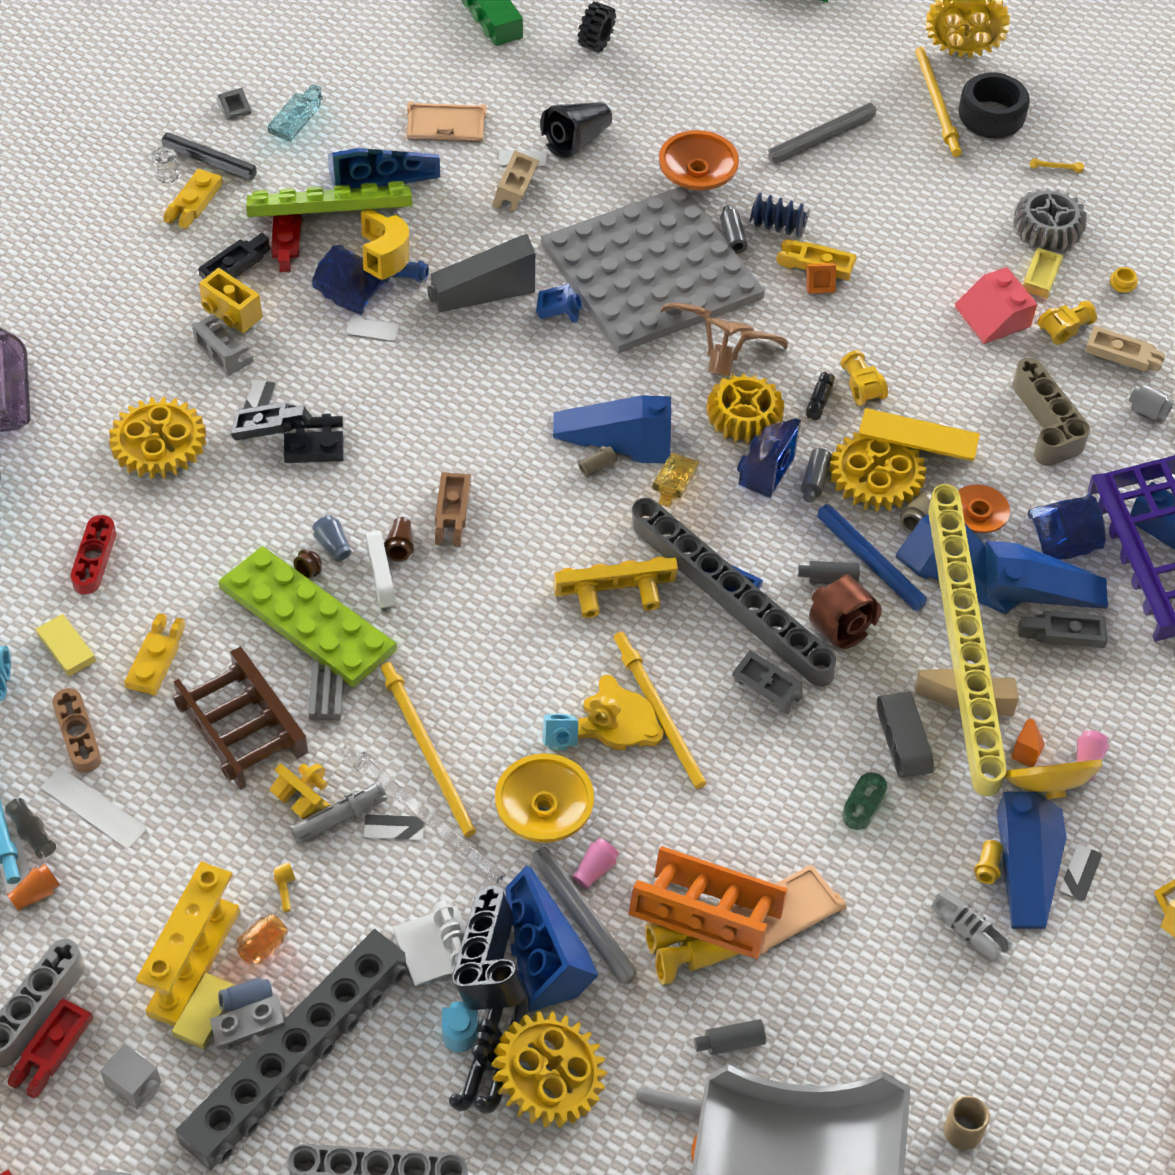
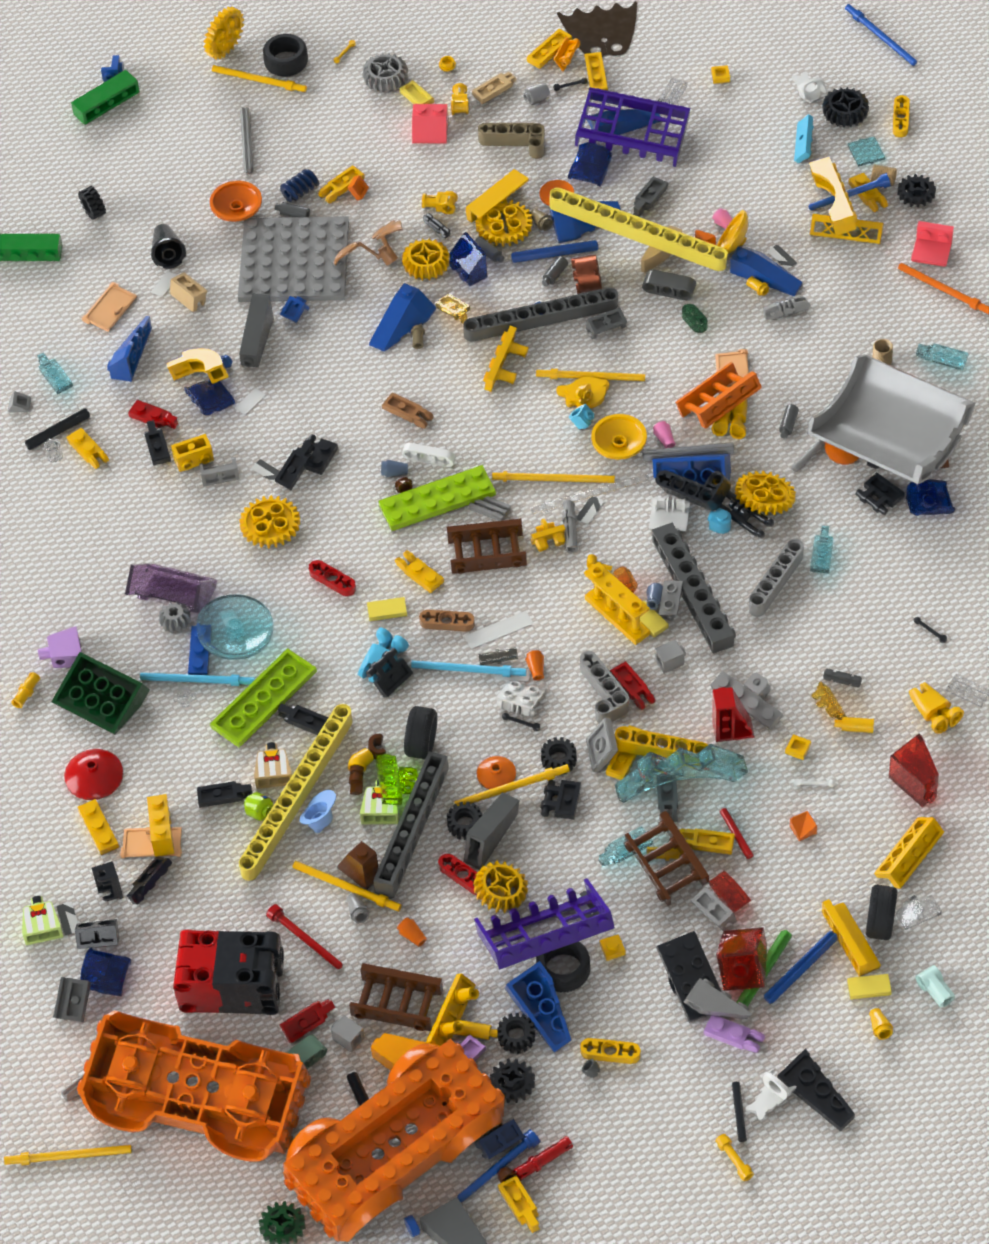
camera: 55 degrees left, 0 degrees up
lime plate [246,181,412,217] -> none
reddish brown cone [384,517,414,562] -> none
blue wedge [985,541,1108,609] -> none

